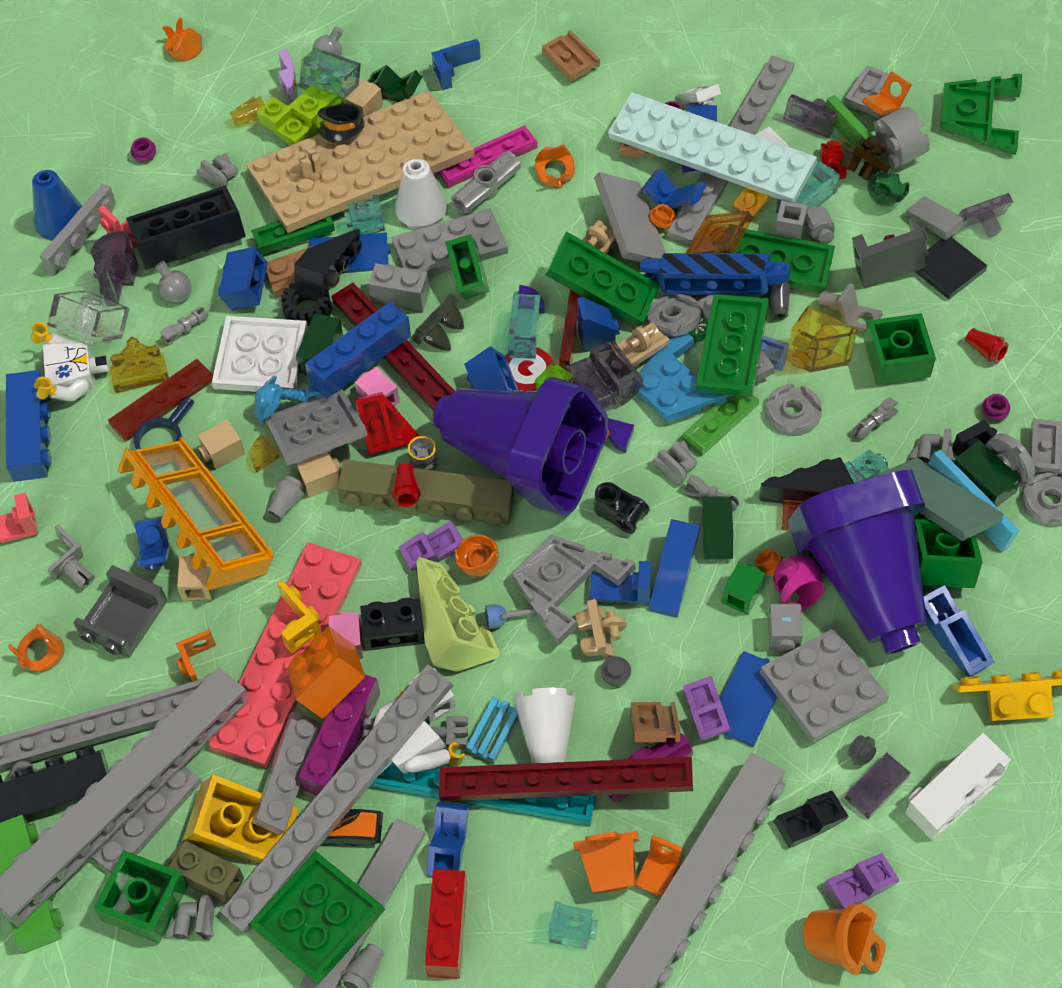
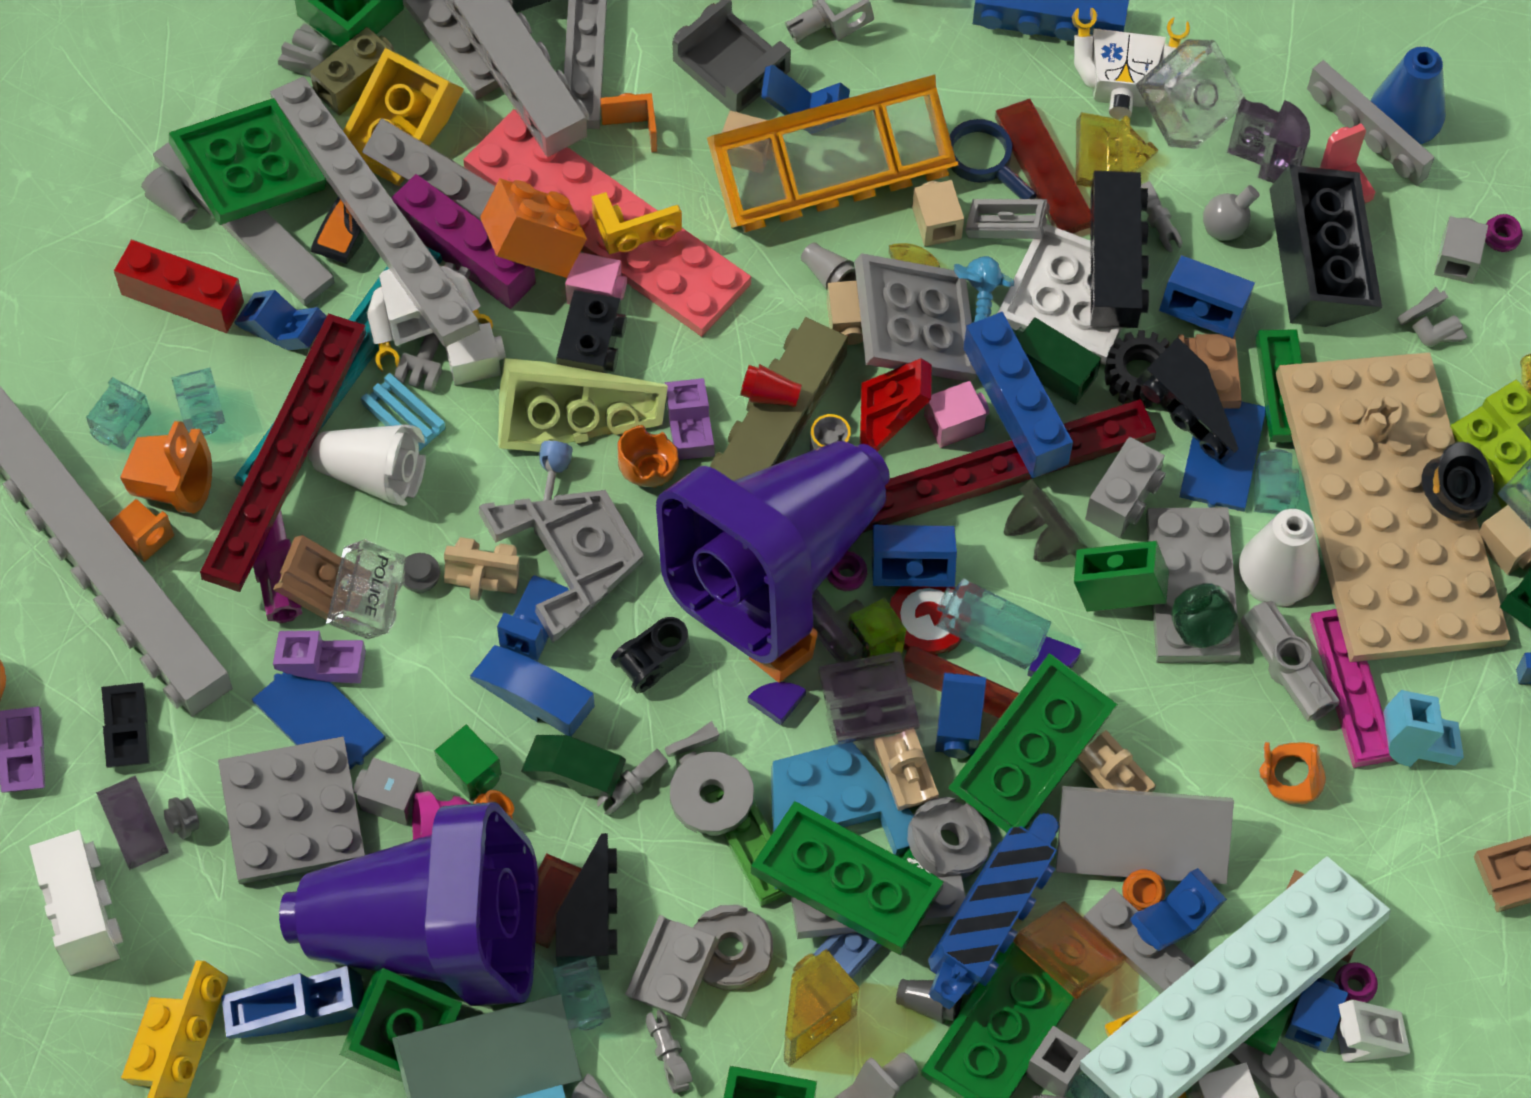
camera: 105 degrees right, 5 degrees up
none -> clear light blue brick [171,367,226,436]
none -> clear brick [326,539,406,639]
none -> light grey plate [625,915,719,1020]
none -> light grey tile [670,752,754,836]
none -> light grey tile [965,199,1050,239]
none -> black brick [1090,171,1149,328]
none -> clear green hair [1171,583,1238,649]
none -> medium azure brick [1384,690,1464,767]
none -> light grey brick [1434,216,1488,284]

